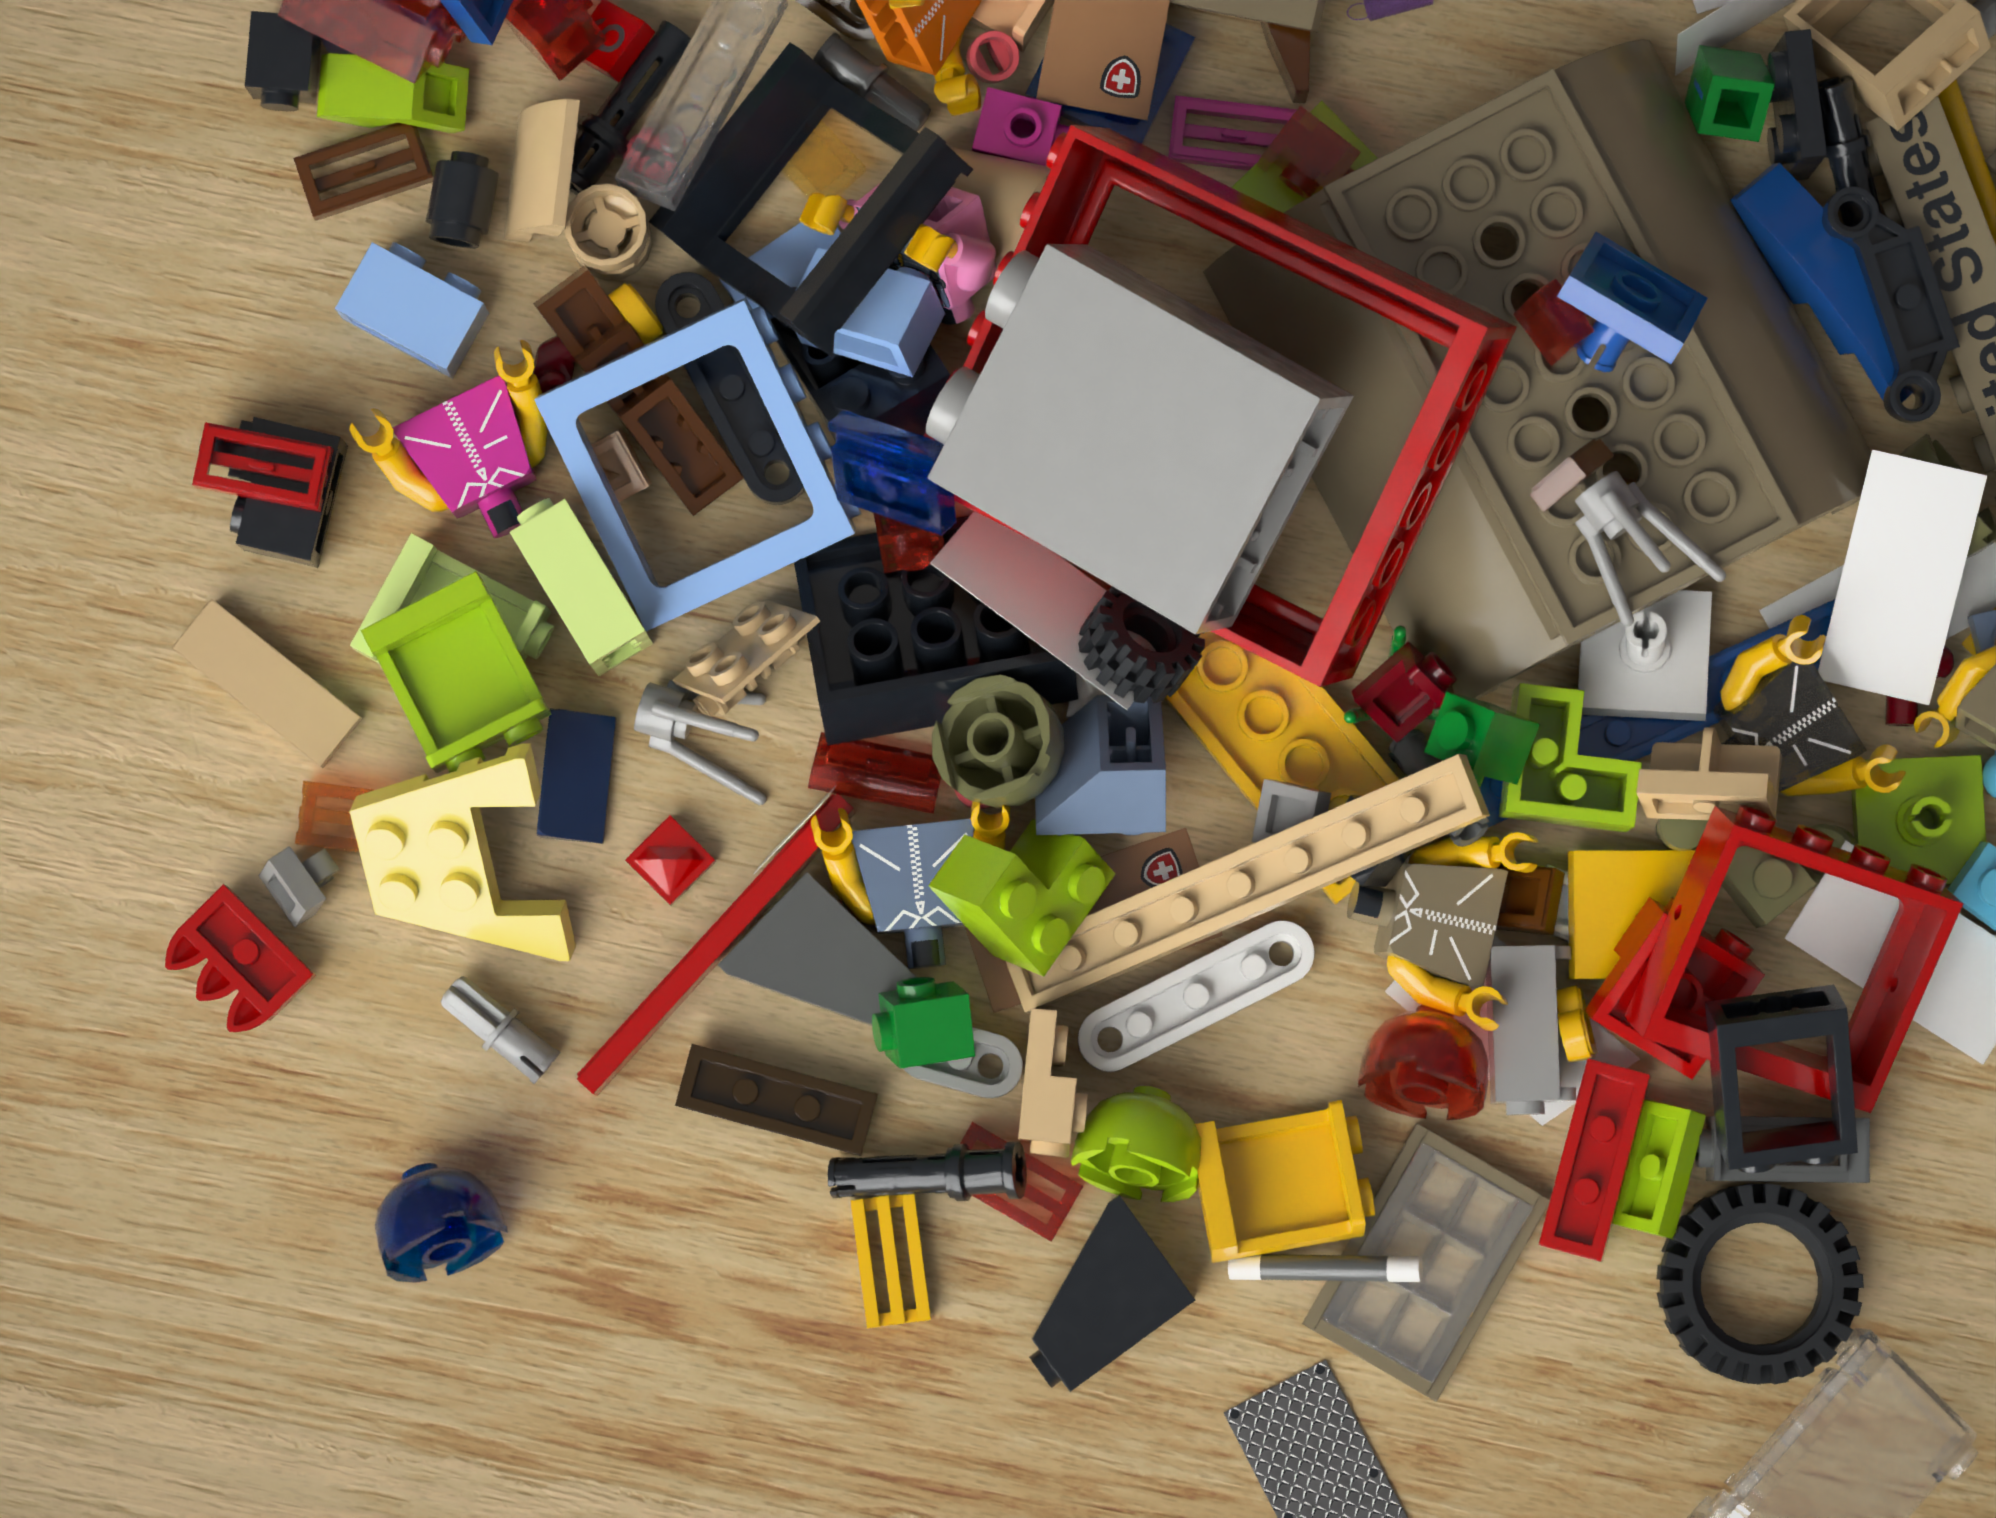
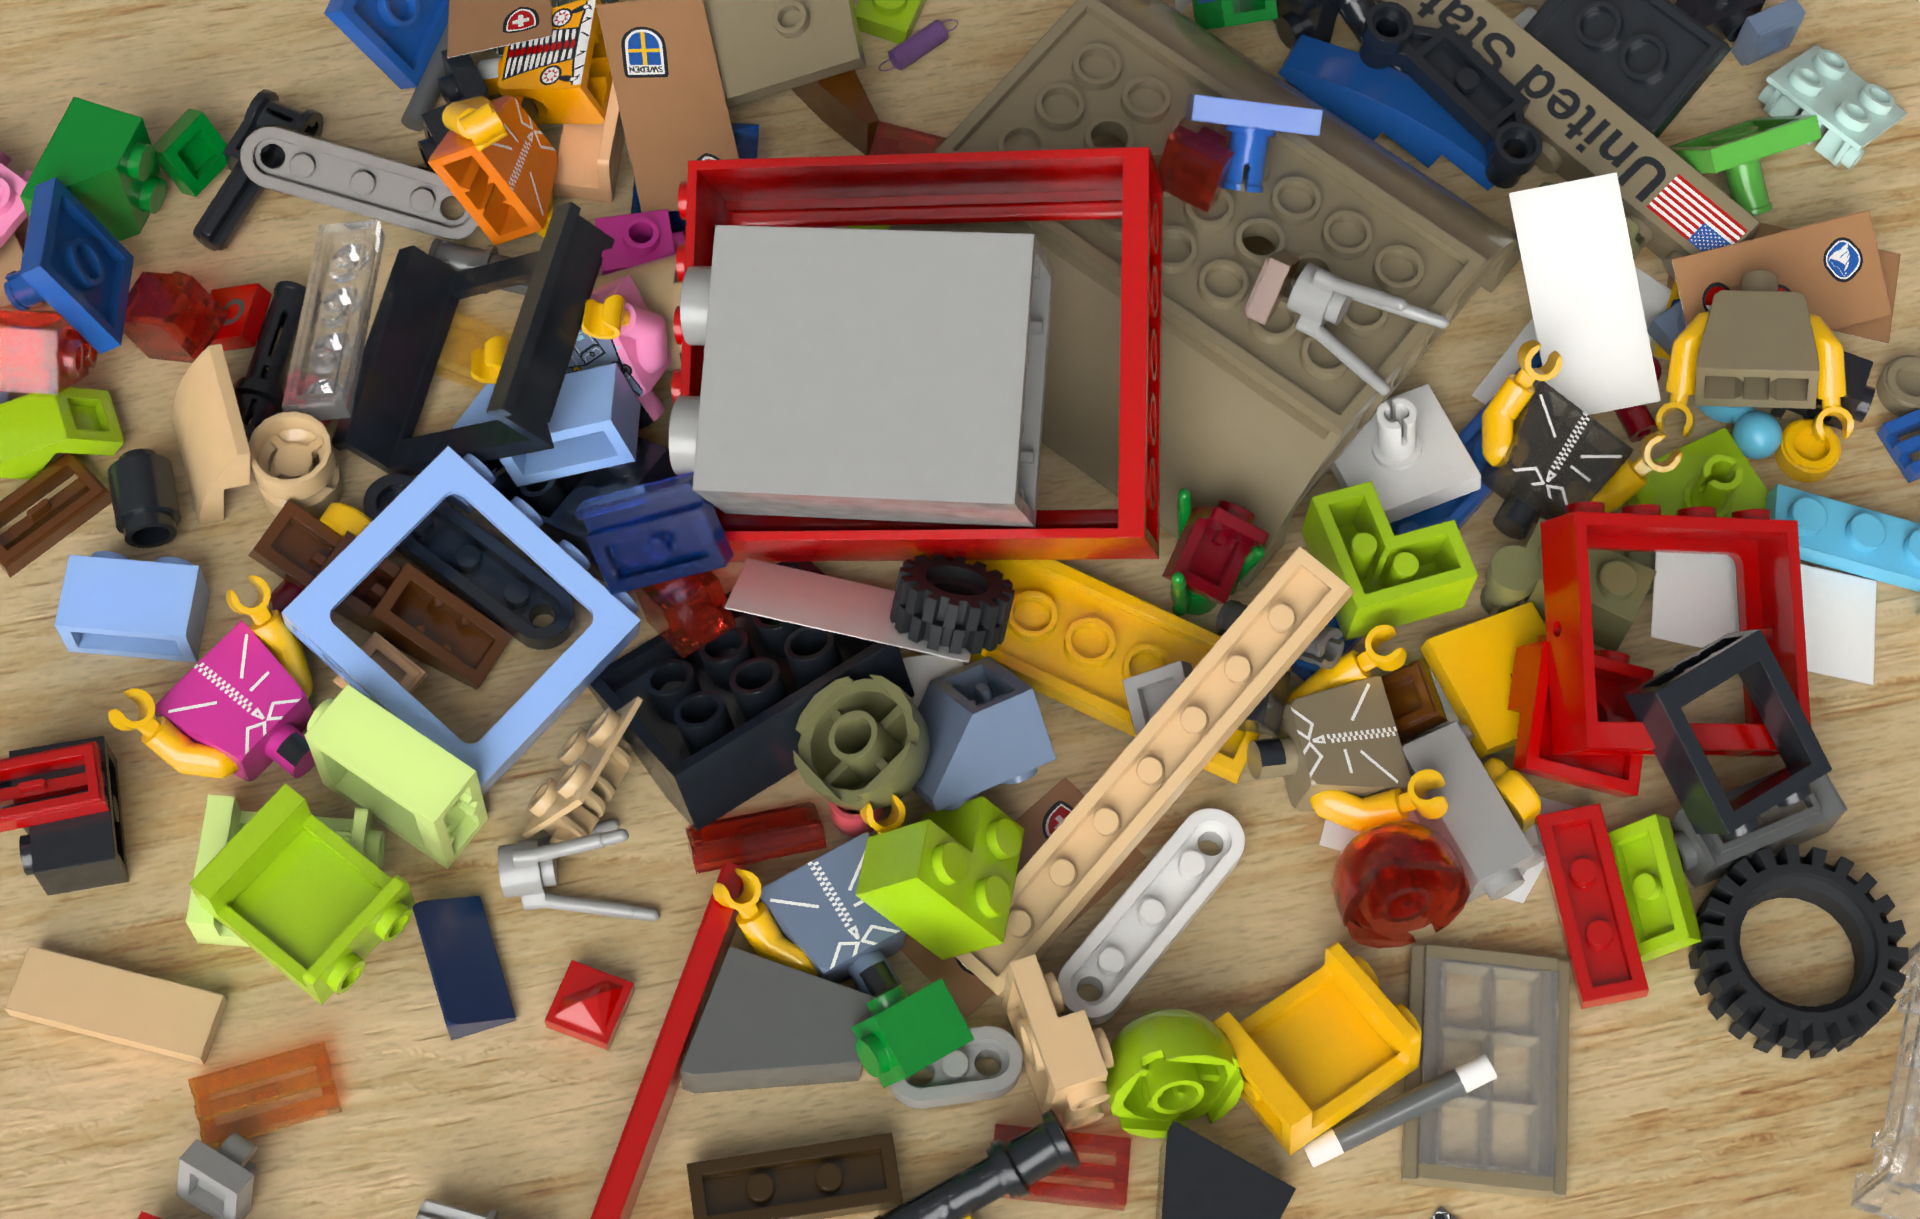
camera: 30 degrees left, 20 degrees down
light yellow wing [350,743,576,961] -> none
white sticker [754,785,837,874] -> none
coral hinge [966,31,1019,84] -> none
green brick [1424,691,1540,787] -> none
tan panel [1636,727,1782,820] -> none

